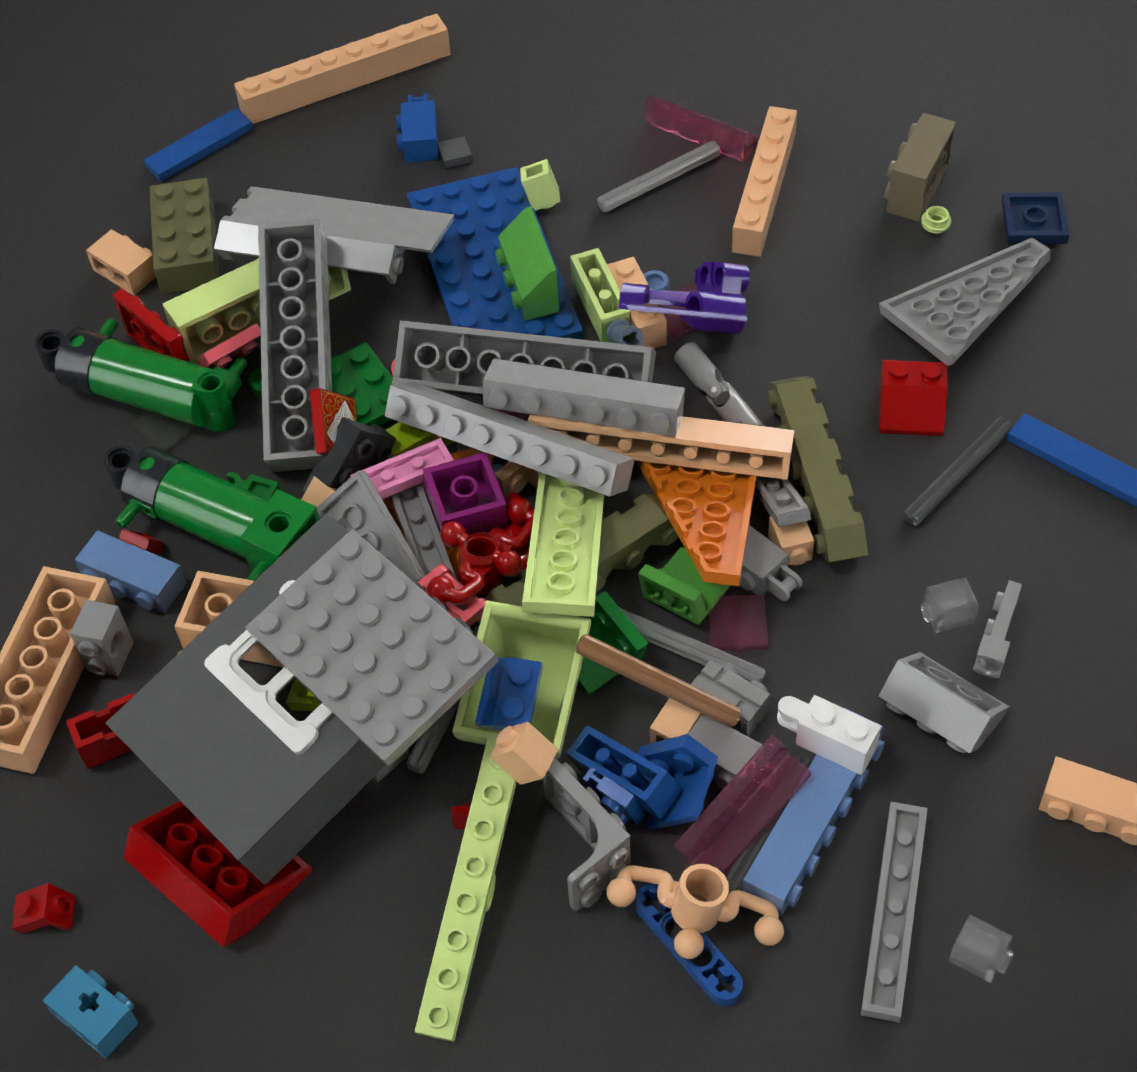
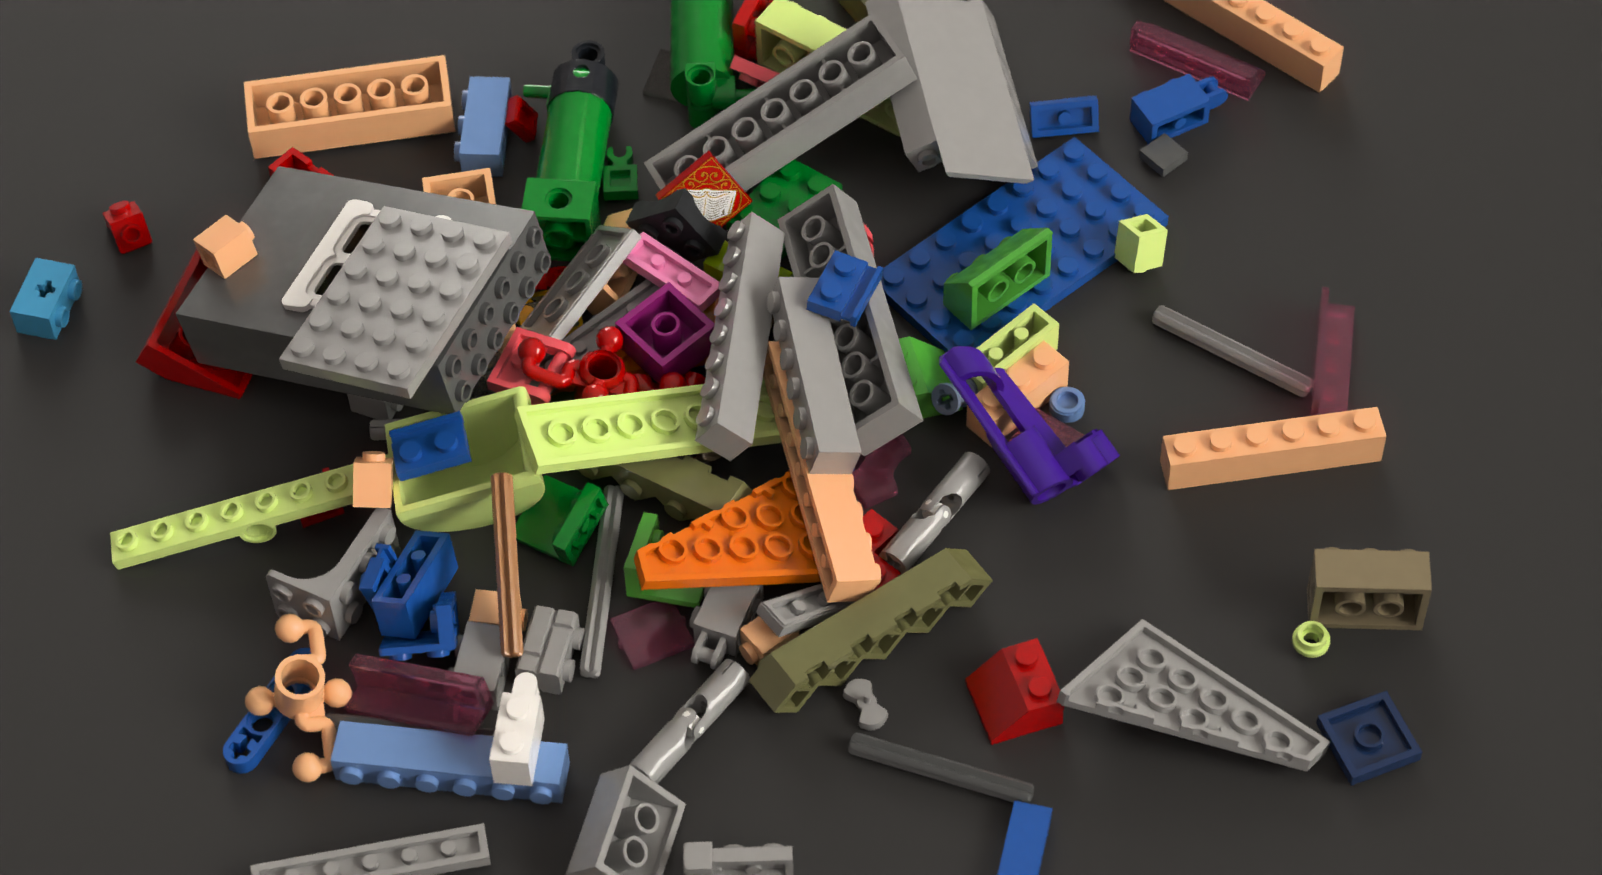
camera: 65 degrees right, 0 degrees up
light grey brick [70,599,134,676] -> none
clear brick [921,577,979,633] -> none
none -> light nougat brick [193,215,258,279]
none -> light grey piece [629,659,750,784]
none -> blue plate [806,250,883,327]
none -> light grey piece [842,678,888,731]
none -> blue plate [1029,95,1099,138]
none -> clear pink panel [1129,20,1266,101]

